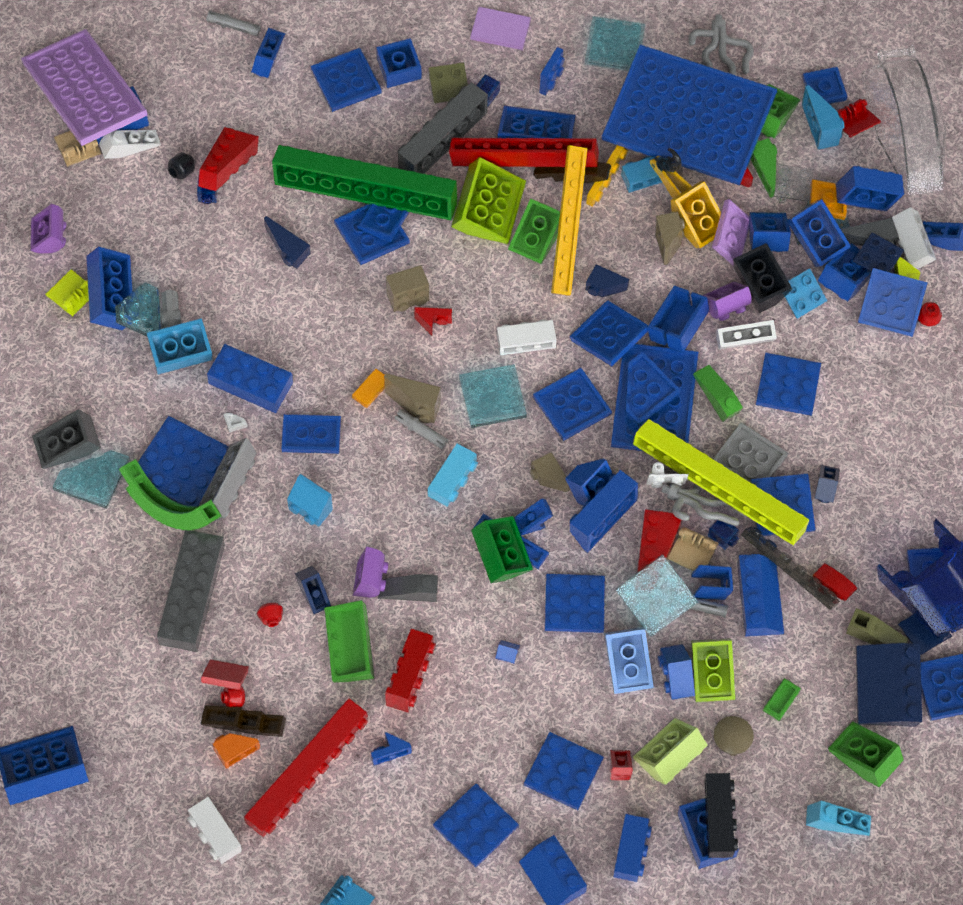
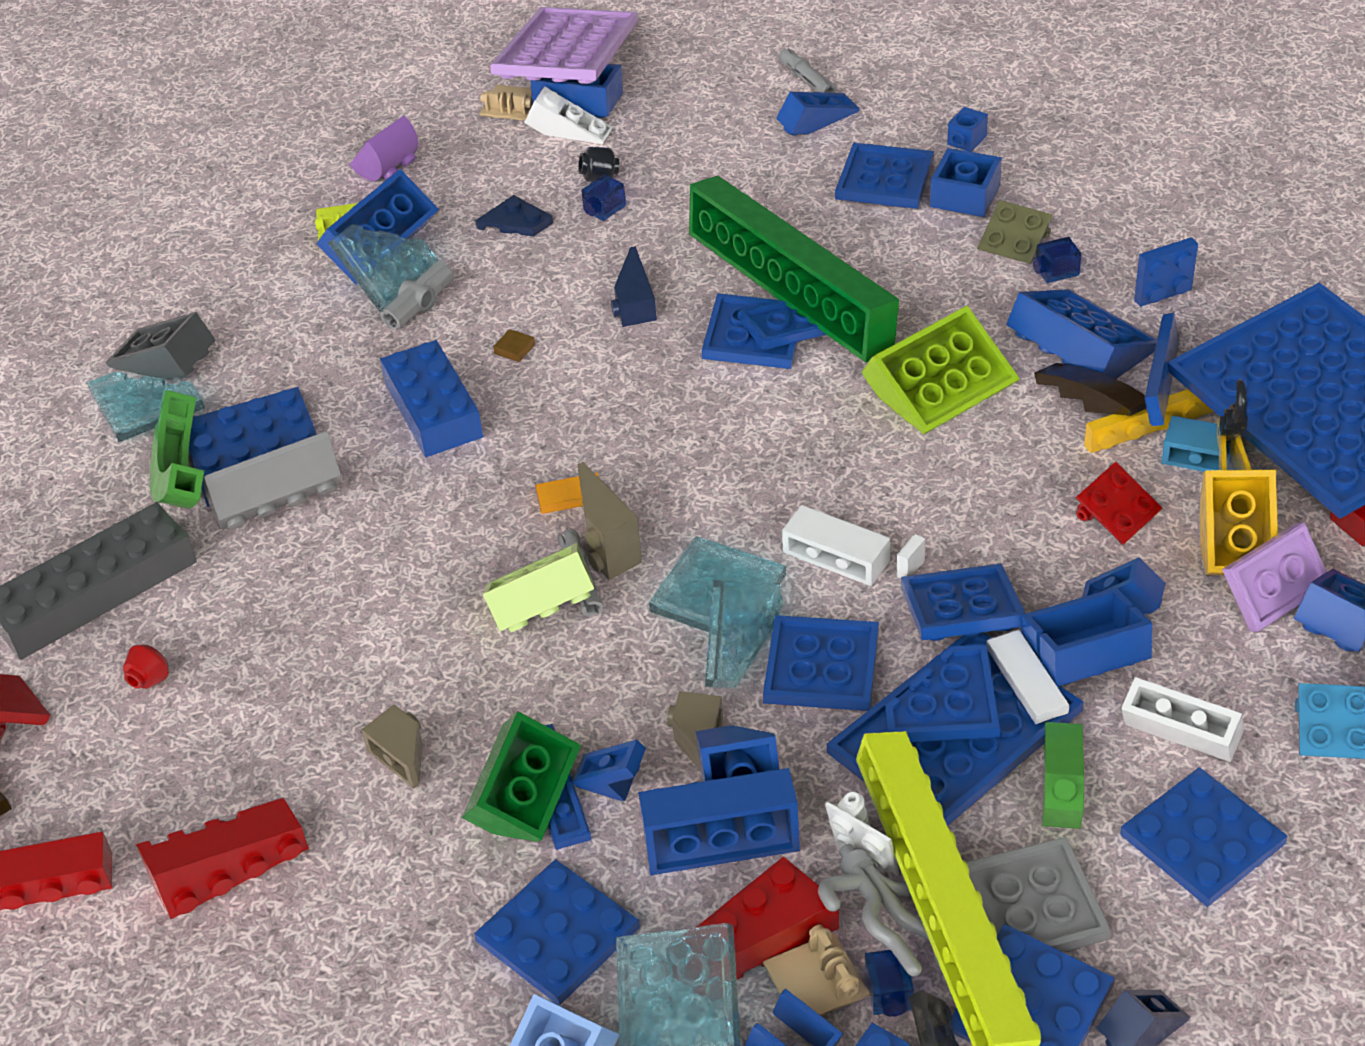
camera: 45 degrees right, 20 degrees down
dark azure slope [147,318,213,375] -> none
red wedge [198,127,259,191] -> none
white tile [223,413,248,433] -> none
blue plate [282,414,341,454] -> none
dark azure slope [287,474,333,527] -> none
dark blue slope [295,566,331,614] -> none
bright green slope [324,600,375,682] -> none
medium lavender brick [352,547,389,598] -> none
blue slope [371,732,412,766] -> none
dark grey slope [378,574,438,602] -> none
dark tan brick [386,265,429,312] -> none
dark grey brick [398,82,488,174] -> none
red slope [414,307,452,336] -> none
medium azure brick [428,444,478,507] -> none
red brick [449,138,599,167] -> none
lavender tile [470,7,531,50] -> none
slope [495,640,520,664] -> none
bright green slope [508,198,560,264] -> none
yellow plate [551,146,587,296] -> none
clear light blue plate [585,16,645,71] -> none
dark blue slope [585,264,630,298] -> none
dark tan slope [655,211,685,265] -> none
medium lavender brick [702,281,751,321] -> none
black slope [733,243,792,313] -> none
none -> dark tan slope [361,704,423,789]
none -> dark blue wing [475,195,553,237]
none -> yellowish green slope [483,543,594,632]
none -> pearl gold tile [493,329,535,362]
none -> clear light blue plate [705,580,783,688]
none -> white tile [897,534,925,579]
none -> blue brick [947,107,988,152]
none -> white tile [987,630,1069,724]
none -> red hinge [1075,461,1163,545]
none -> blue slope [1082,557,1166,614]
none -> blue tile [1145,313,1180,426]

